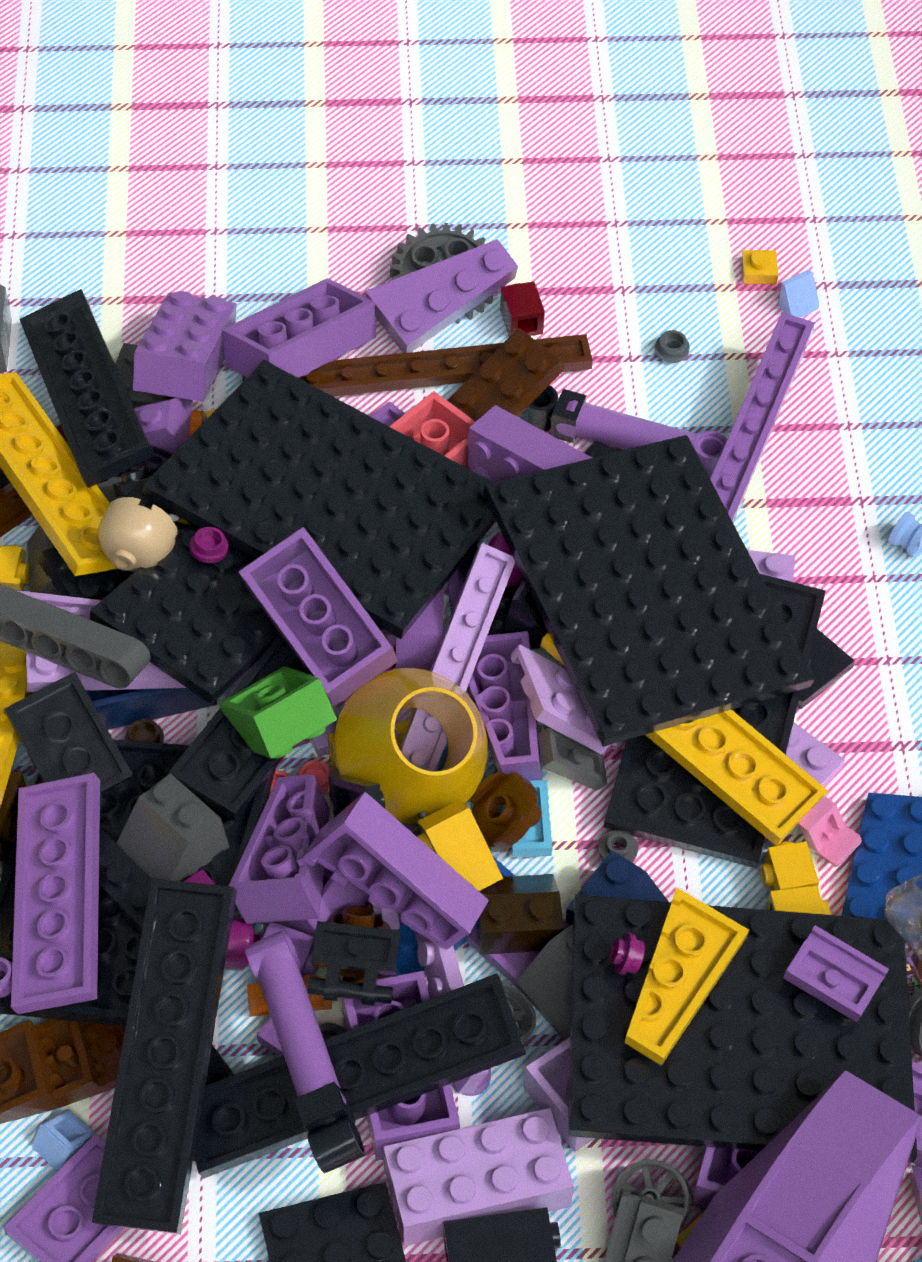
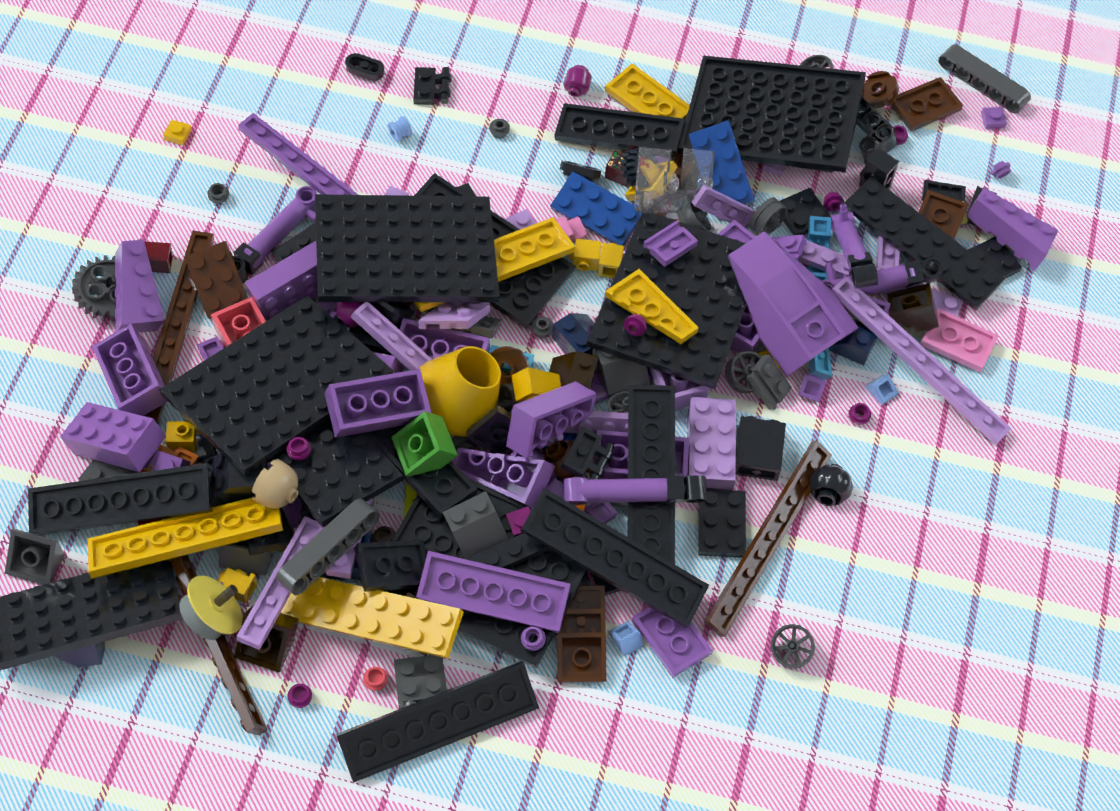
camera: 75 degrees left, 5 degrees up
light blue slope [778,269,819,318] -> none

